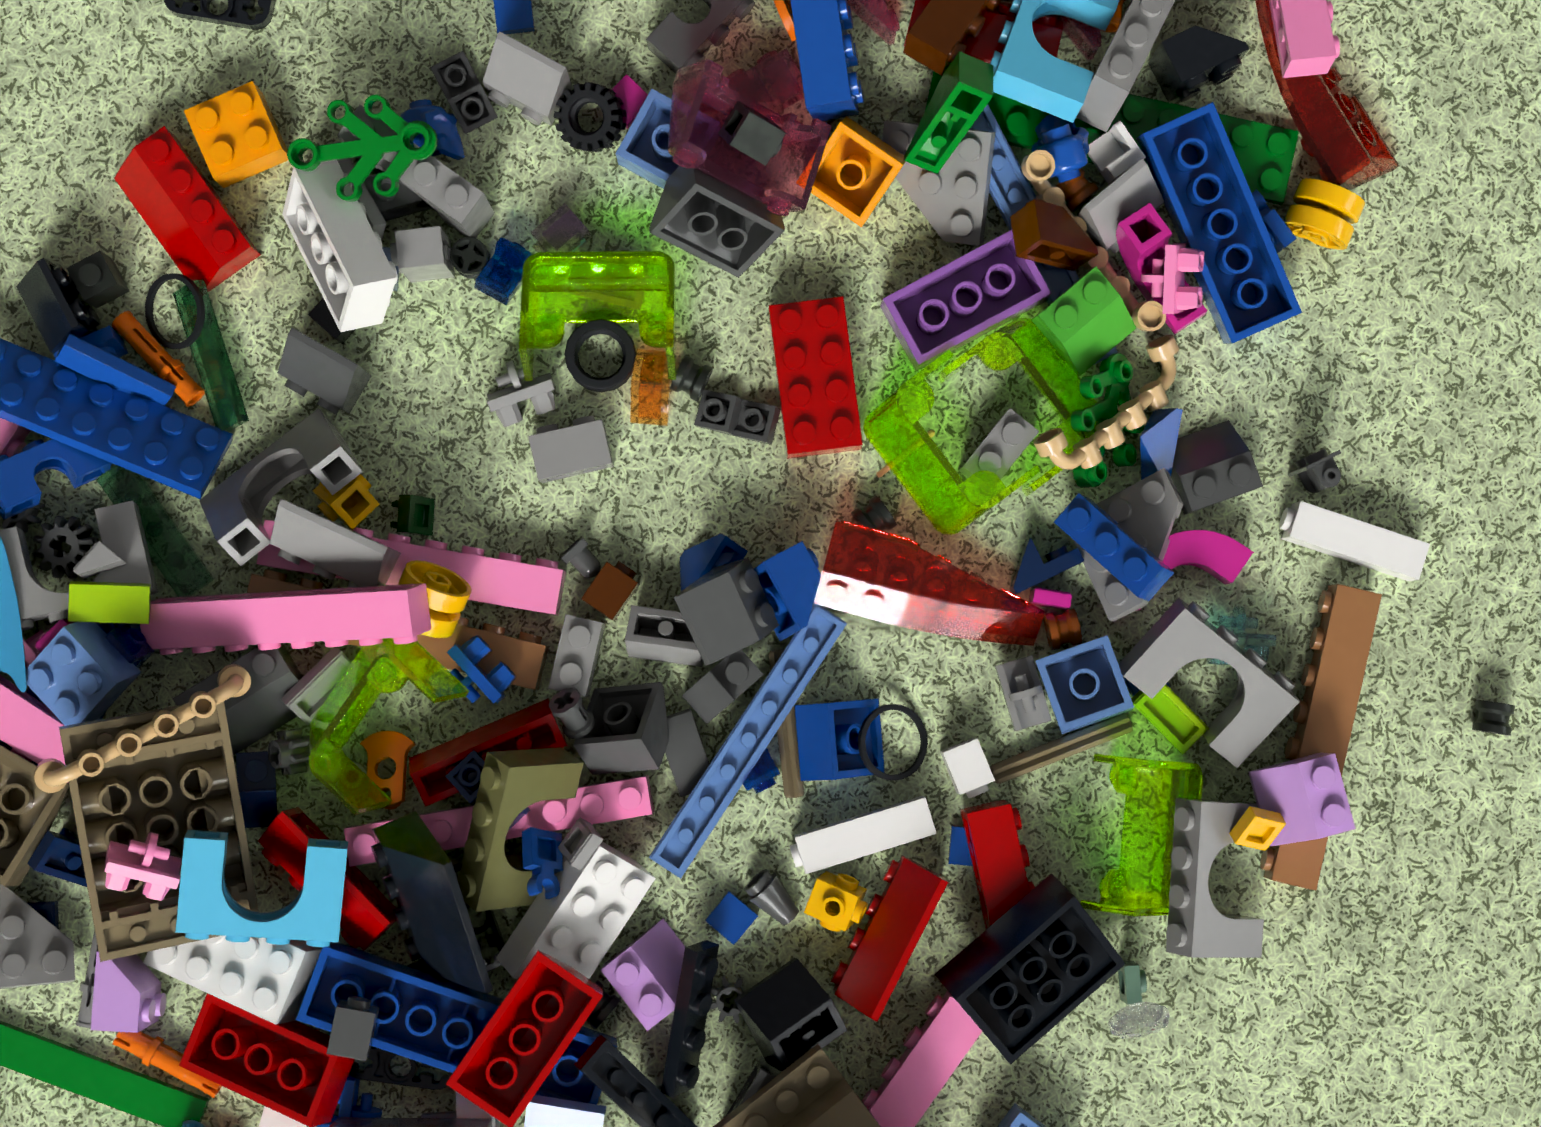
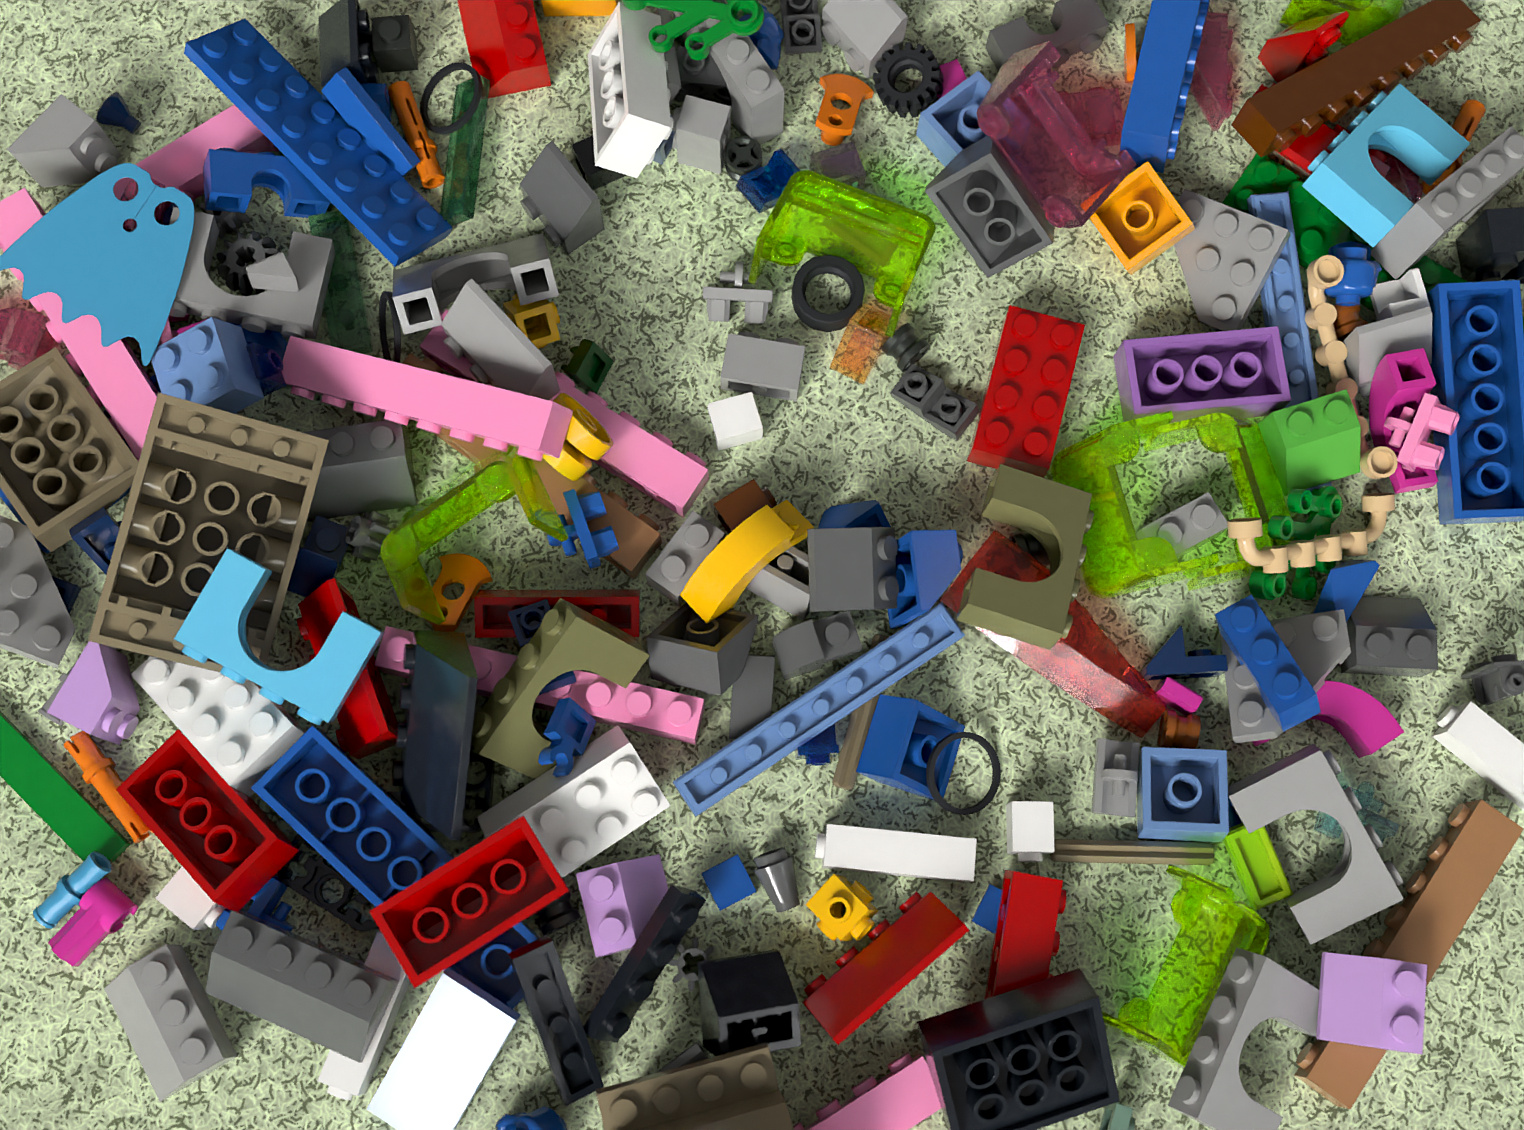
camera: 25 degrees right, 10 degrees down
tan bar [34,664,251,793] -> none
lime tile [68,581,151,624] -> none
bright pink hips [104,832,182,901] -> none
light grey tile [281,647,362,725] -> none
dark grey brick [326,996,379,1061] -> none
dark grey bush [549,688,596,739] -> none
light grey tile [558,817,604,871] -> none
dark grey piece [560,536,601,578] -> none
pearl dark grey brick [718,101,786,166] -> none
green slope [904,51,993,174] -> none
reddish brown slope [1010,199,1098,271] -> none
yellow plate [1229,806,1286,851] -> none
none -> black piece [379,291,401,363]
none -> yellow arch [680,500,814,624]
none -> white panel [707,392,763,451]
none -> orange piece [815,74,874,146]
none -> olive arch [956,464,1094,650]

